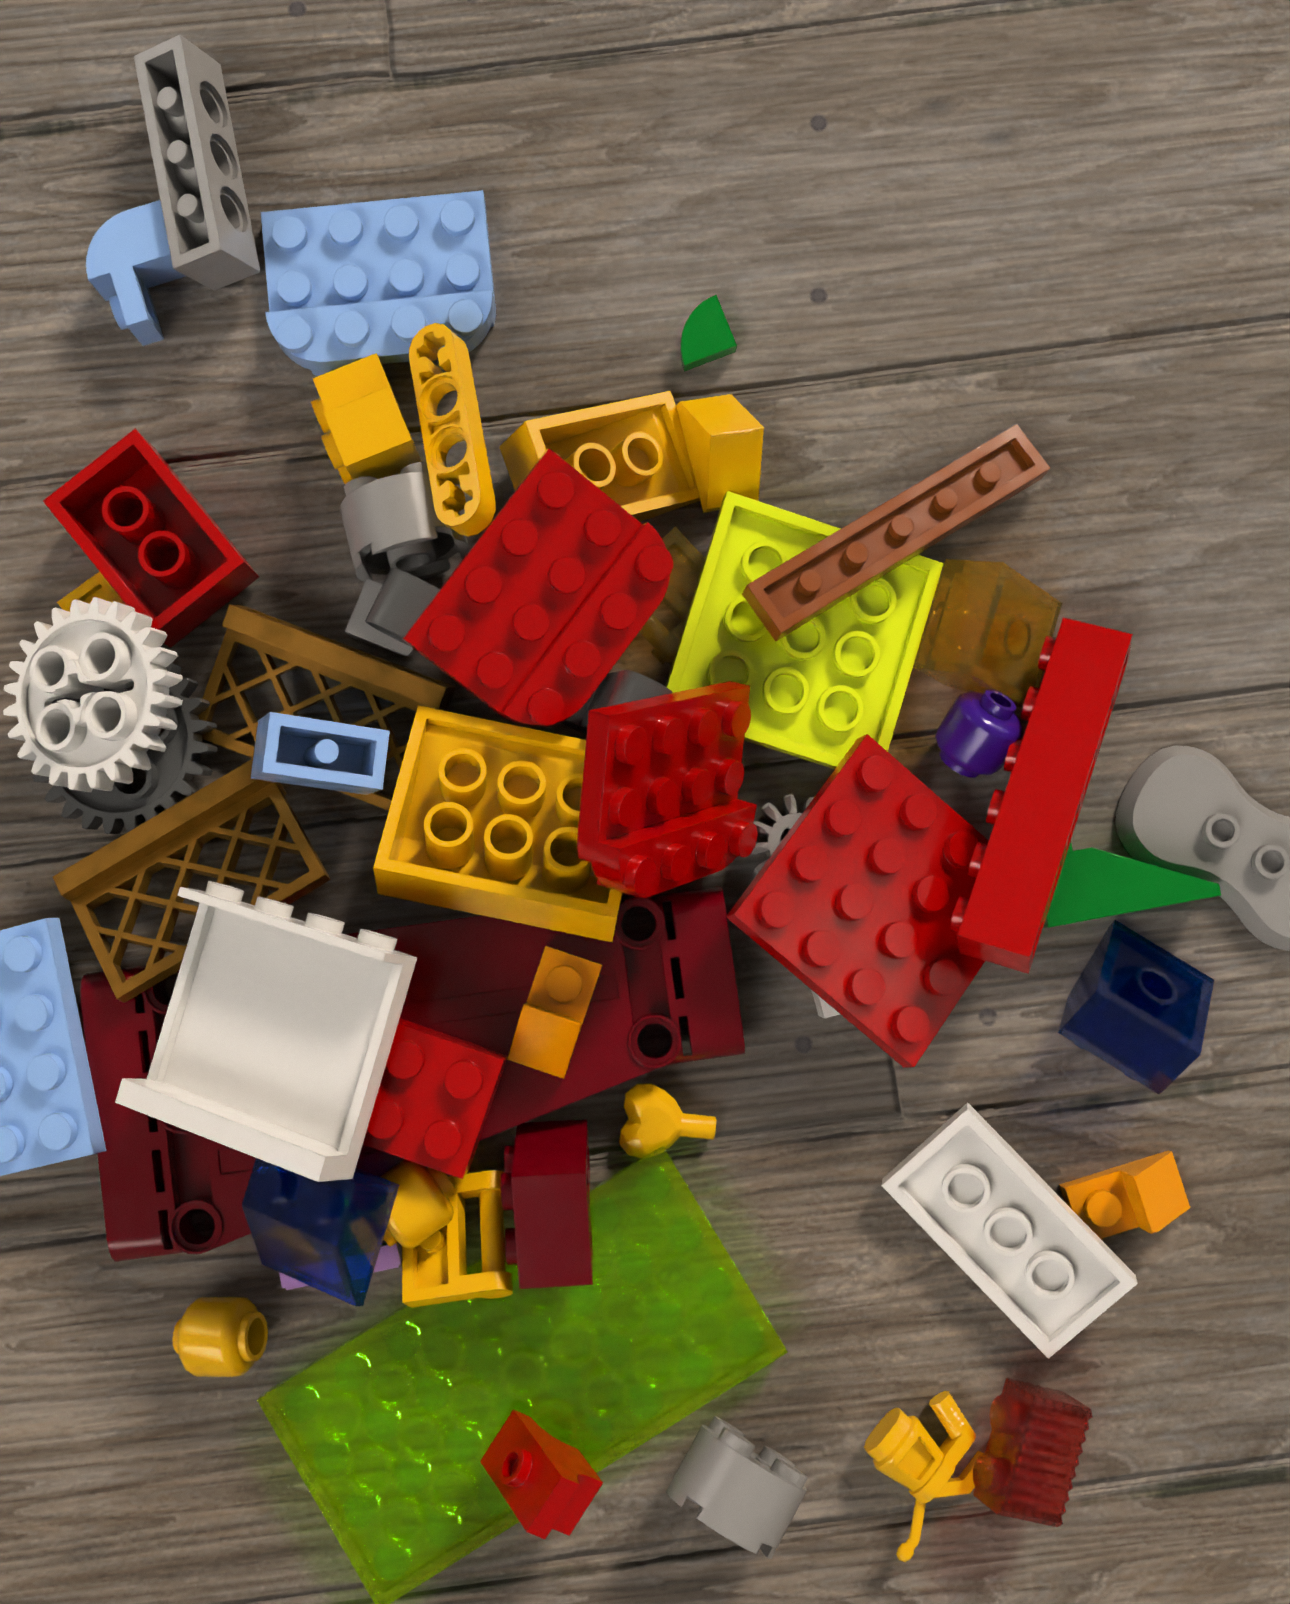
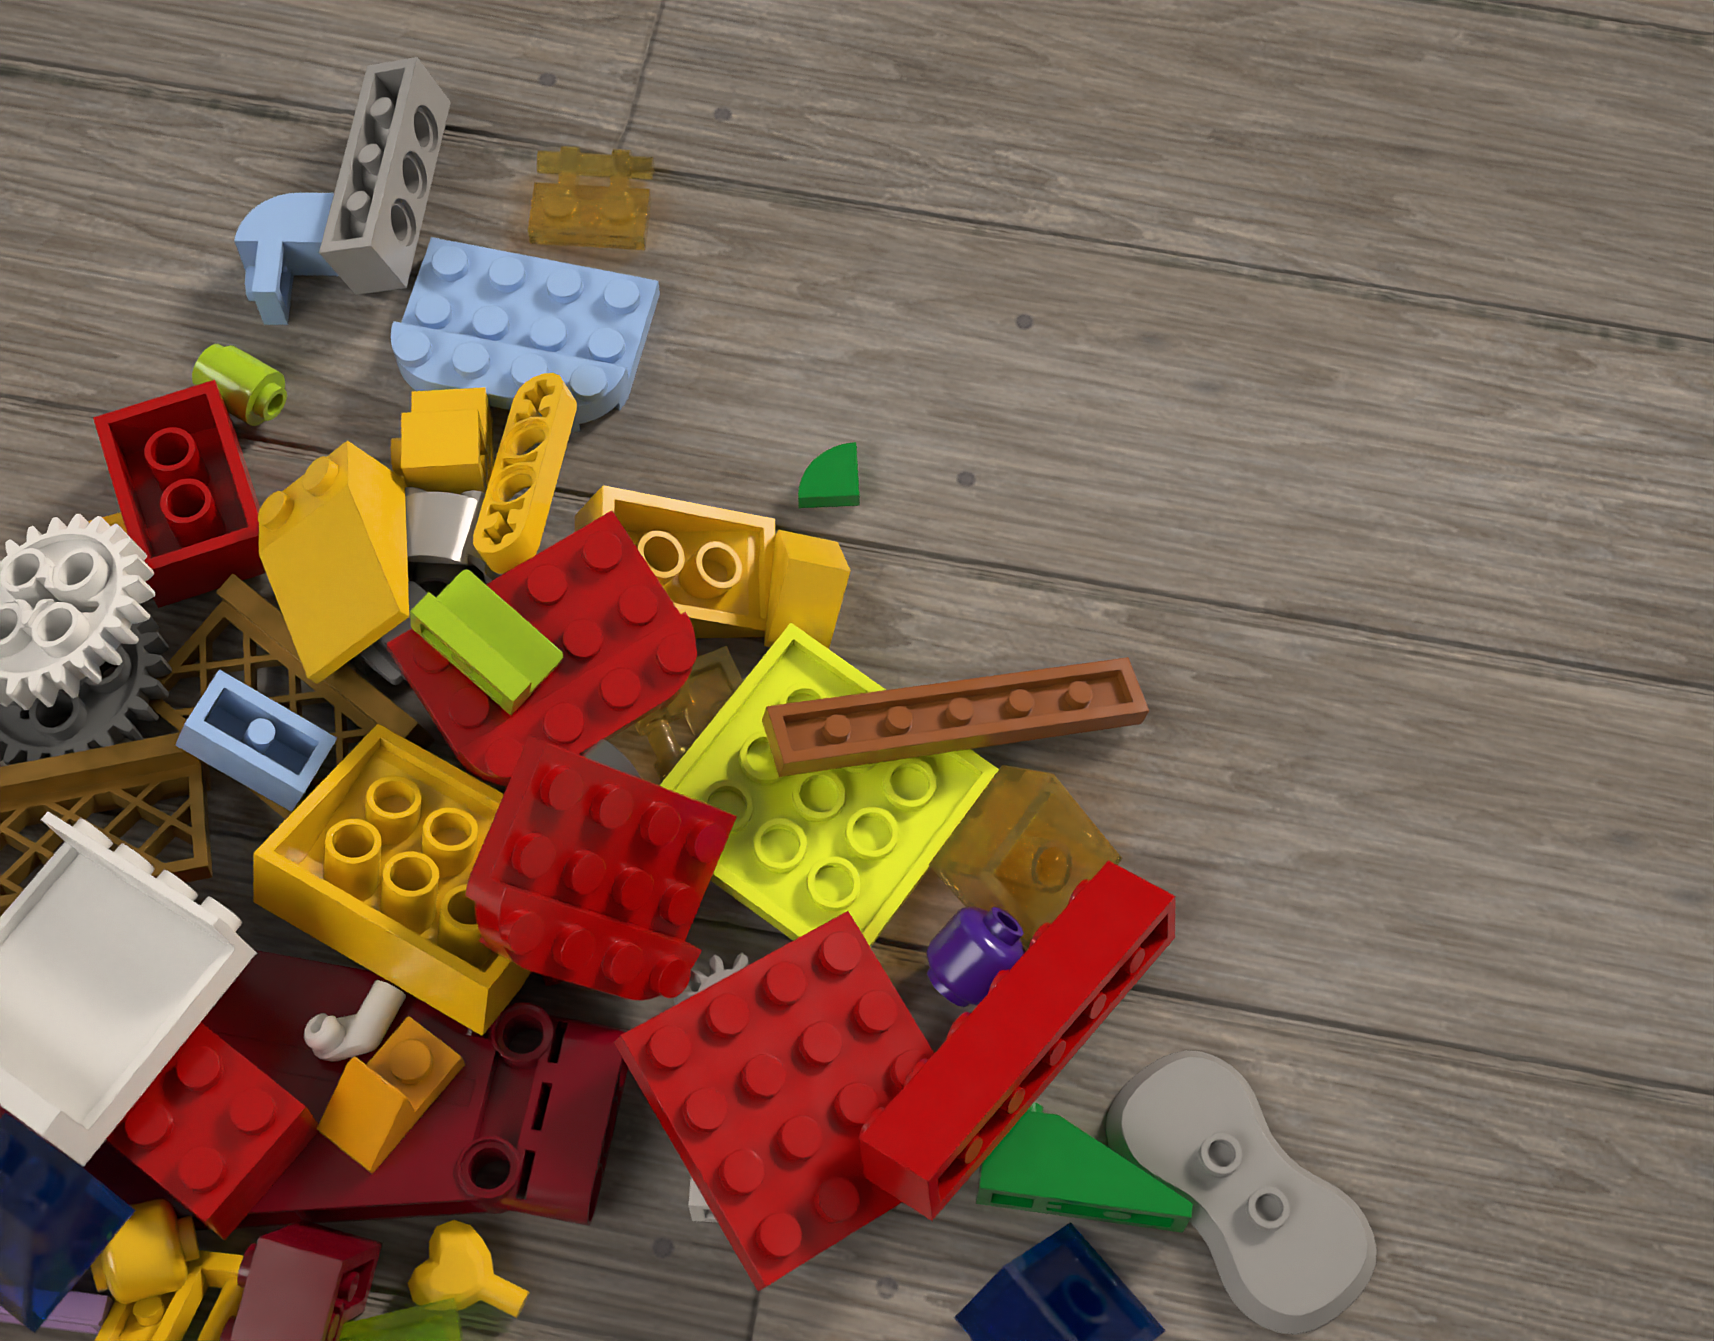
camera: 20 degrees right, 20 degrees down
none -> lime brick [192,344,287,426]
none -> yellow slope [258,440,409,684]
none -> white arm [304,980,406,1062]
none -> lime panel [410,570,563,715]
none -> clear yellow plate [528,146,654,251]

